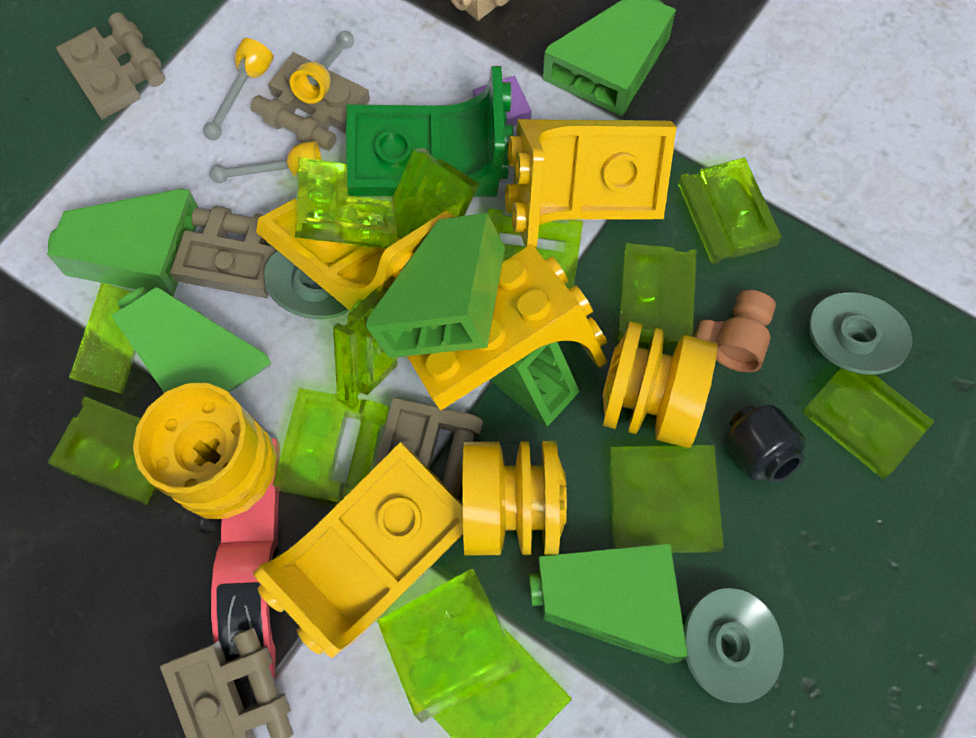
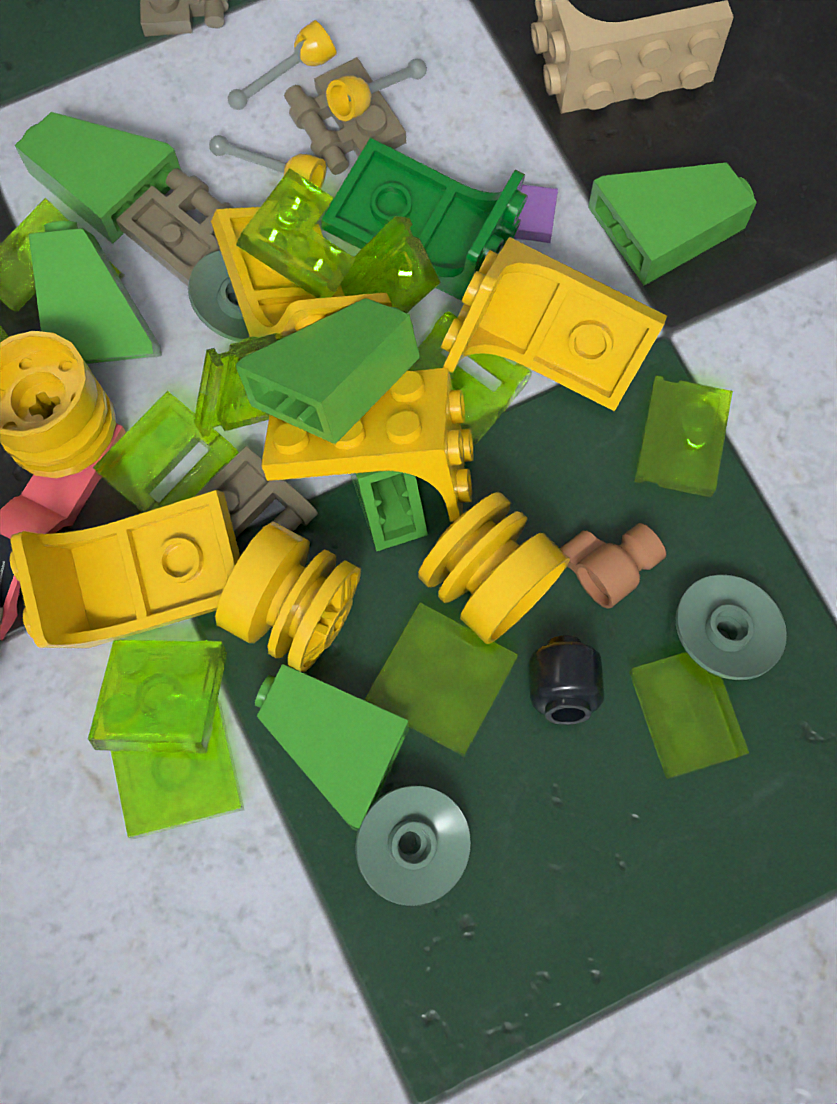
camera: 30 degrees right, 5 degrees up
clear neon green plate [617,243,697,345] -> none

